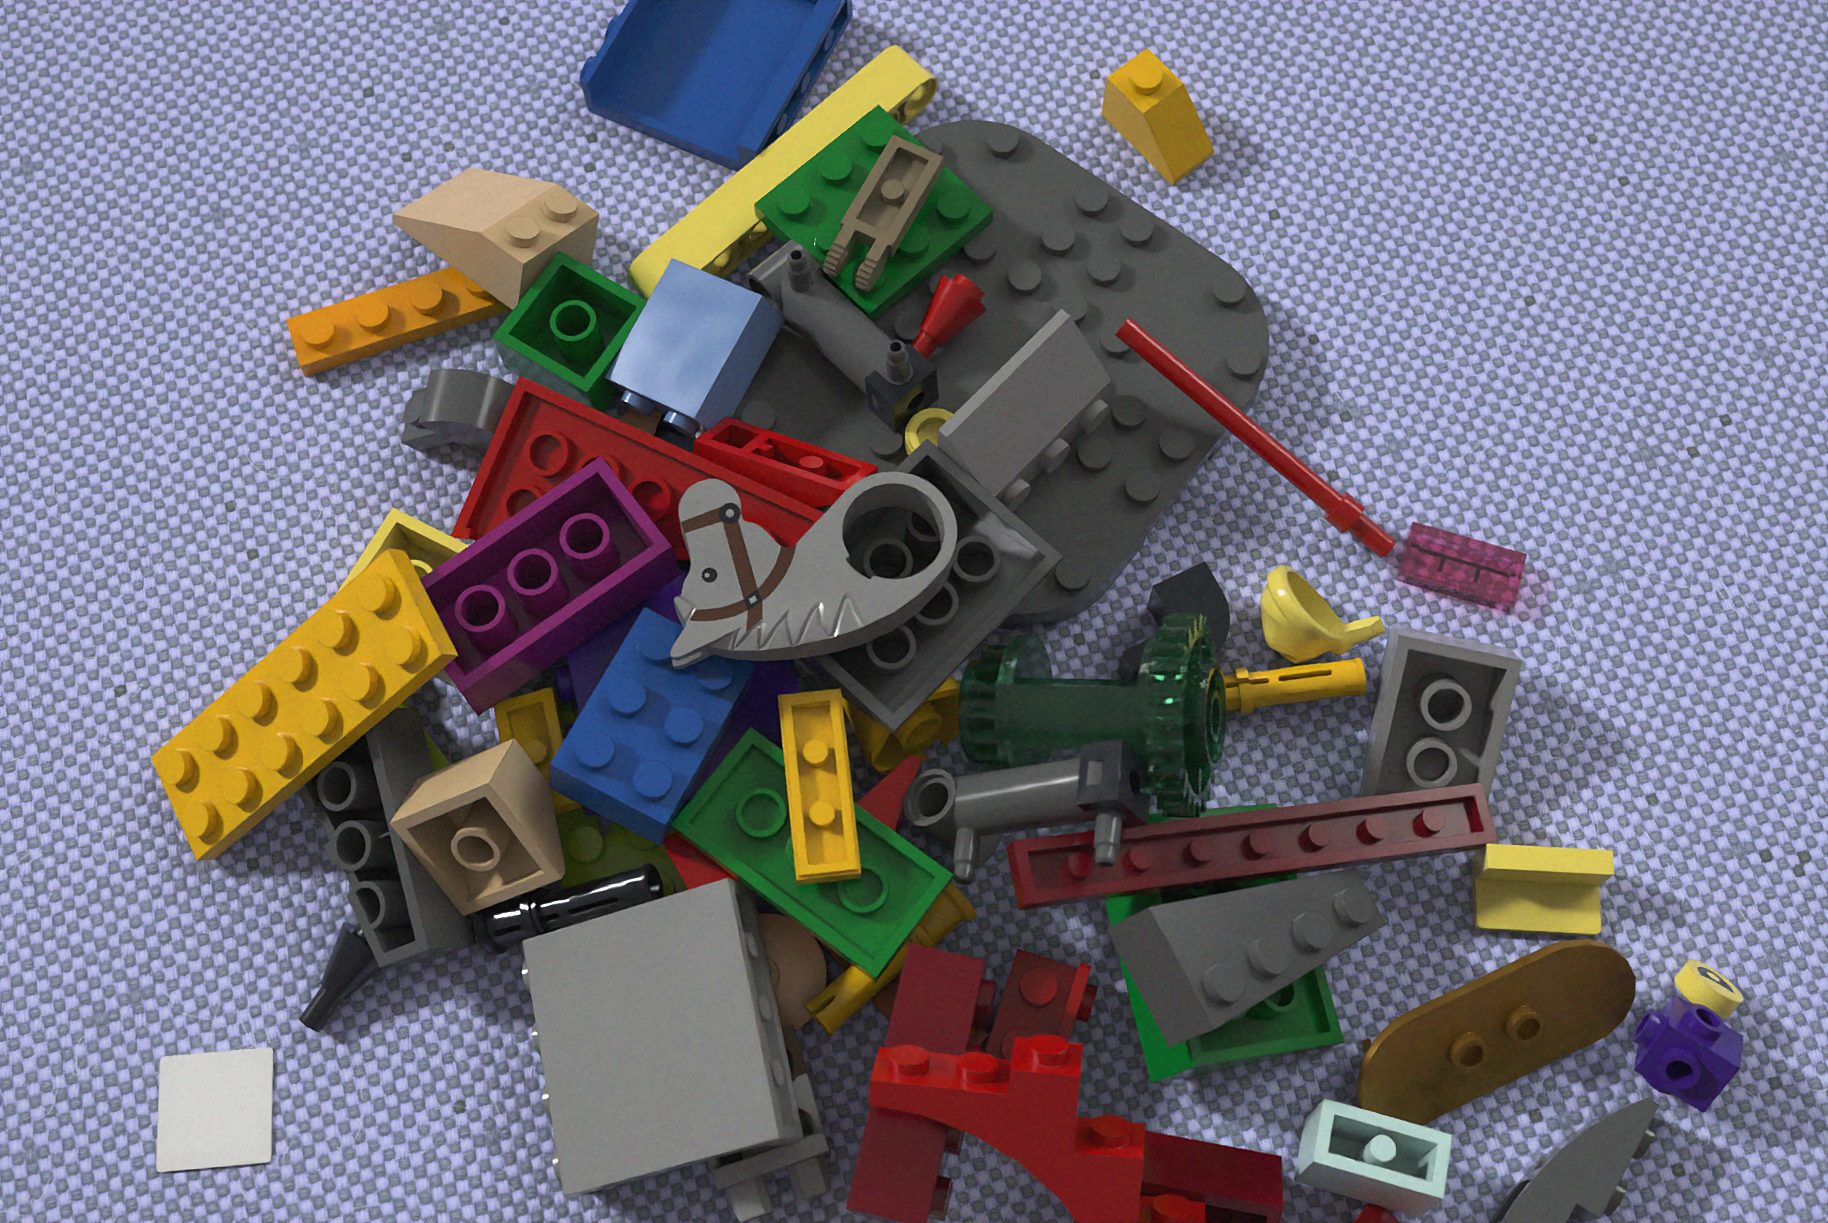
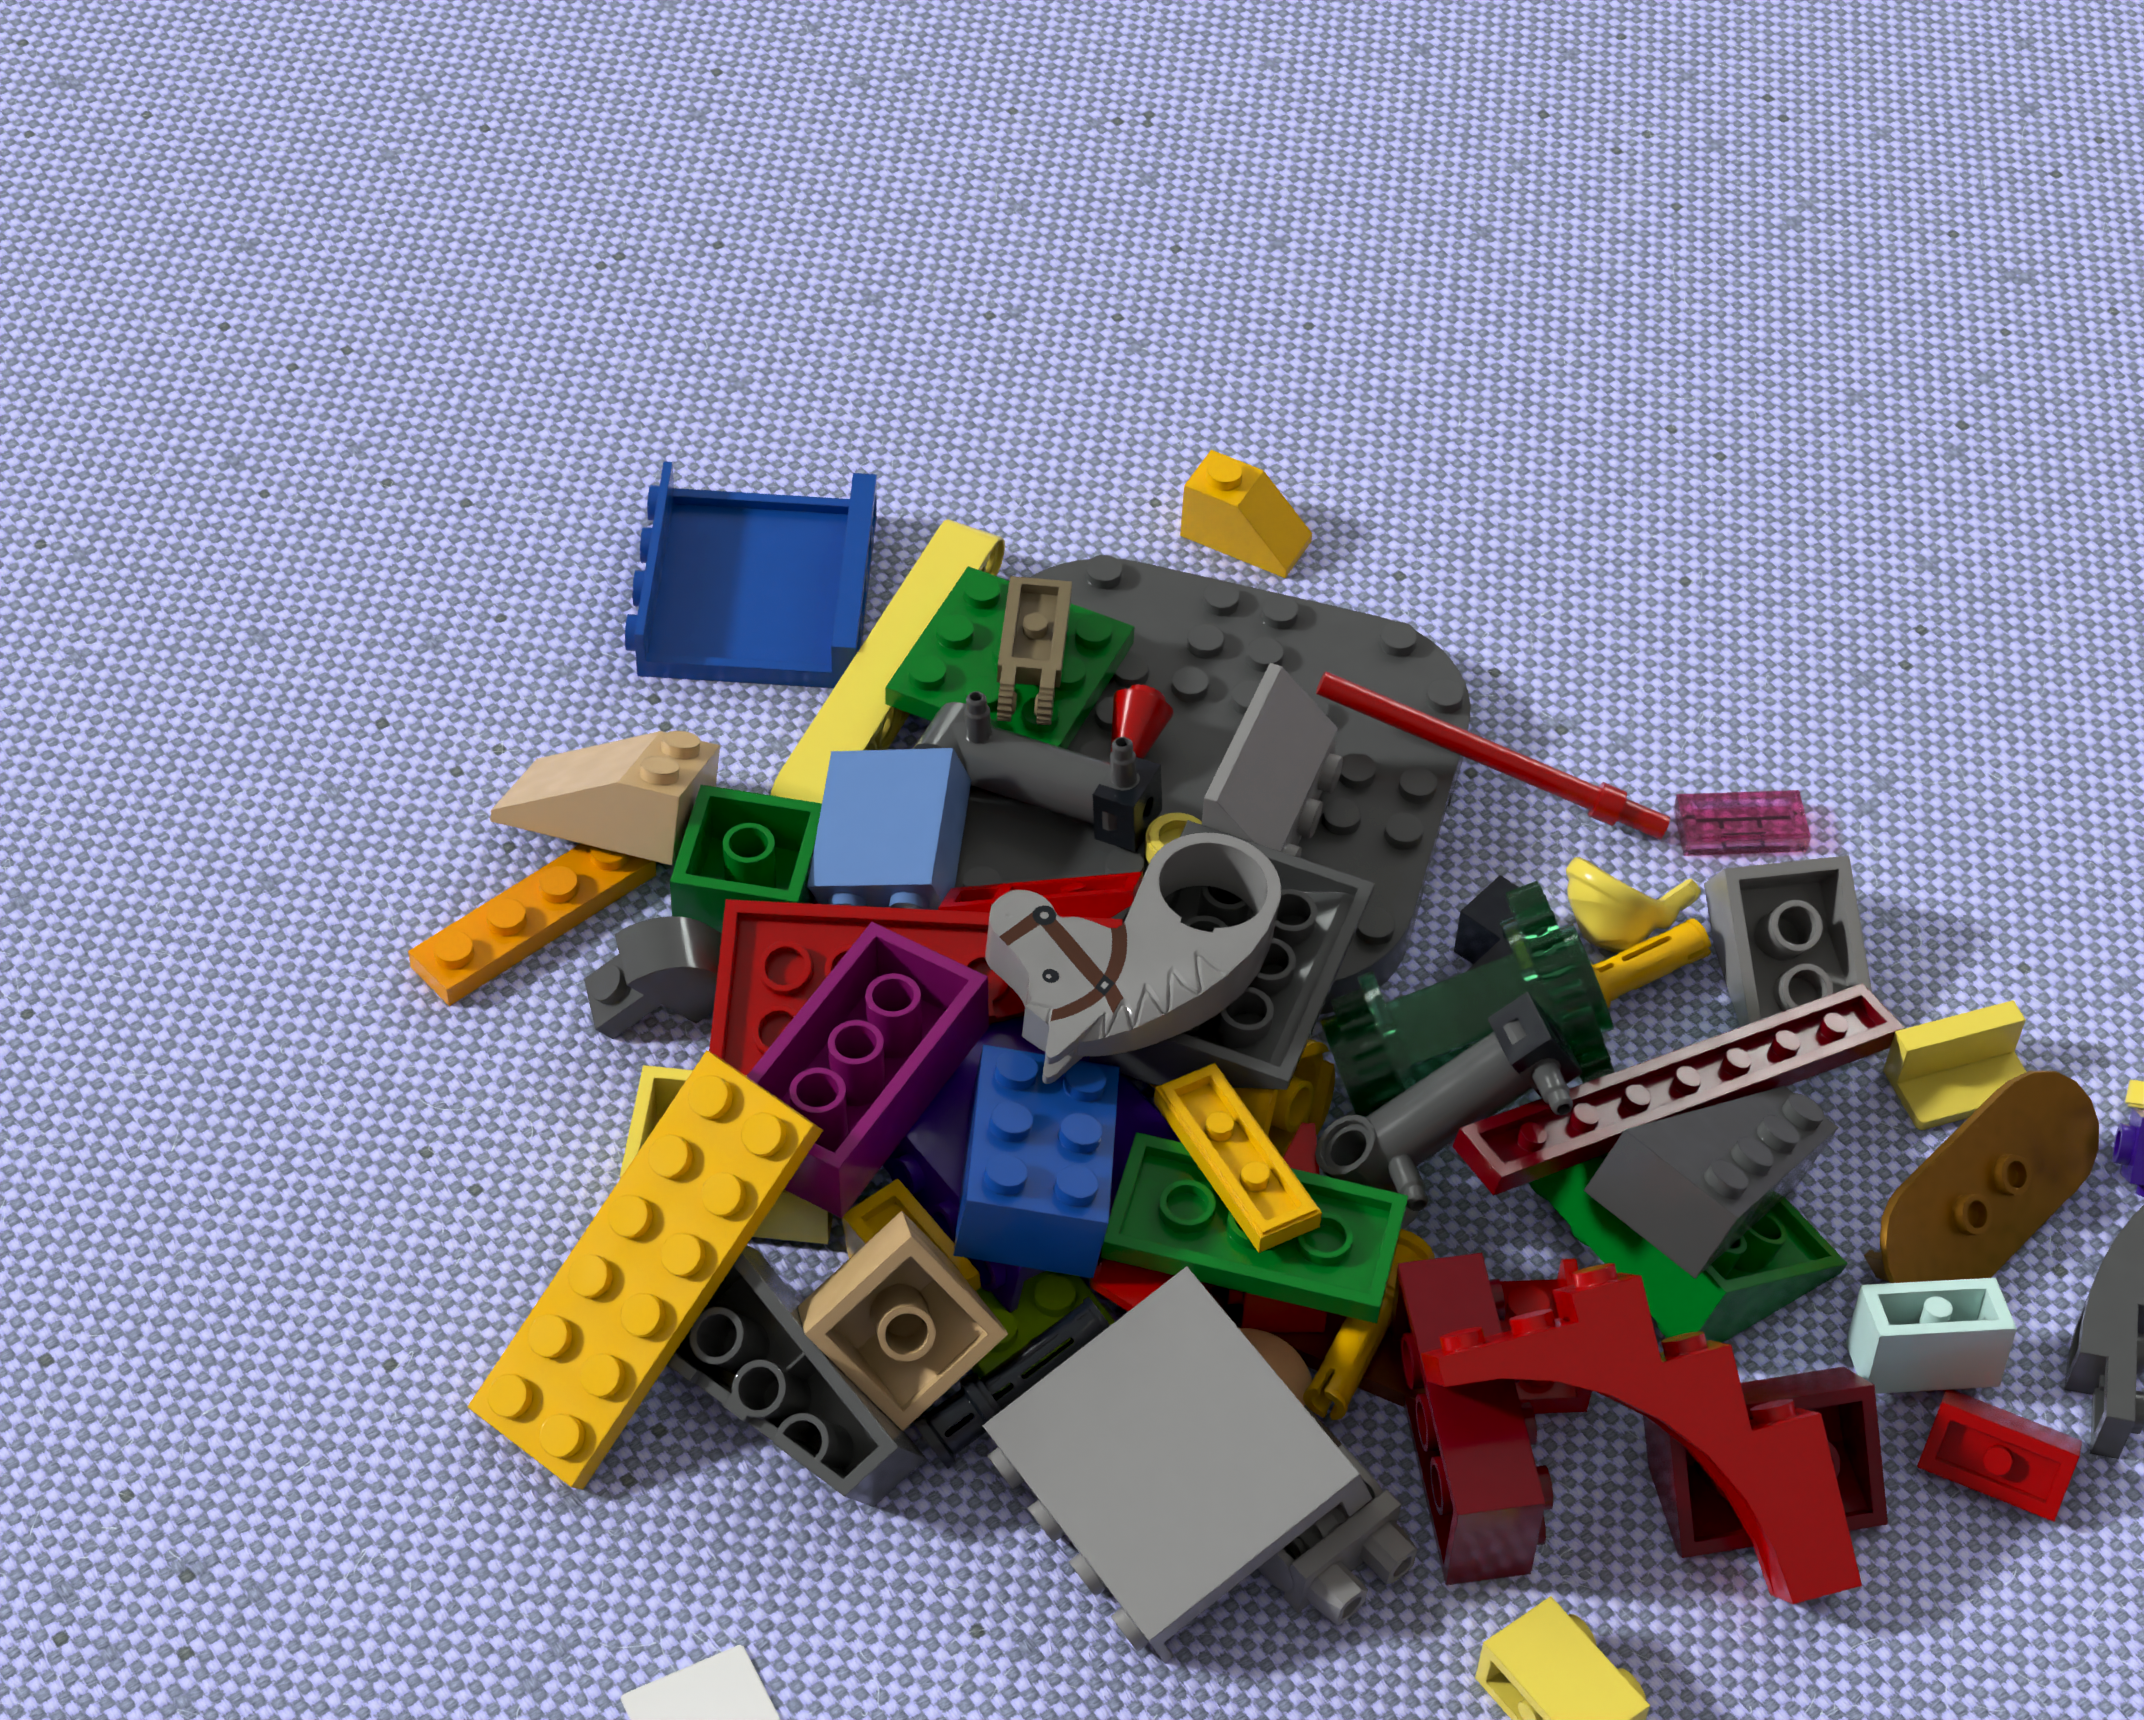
camera: 25 degrees left, 20 degrees down
black cone [299,922,383,1032] -> none

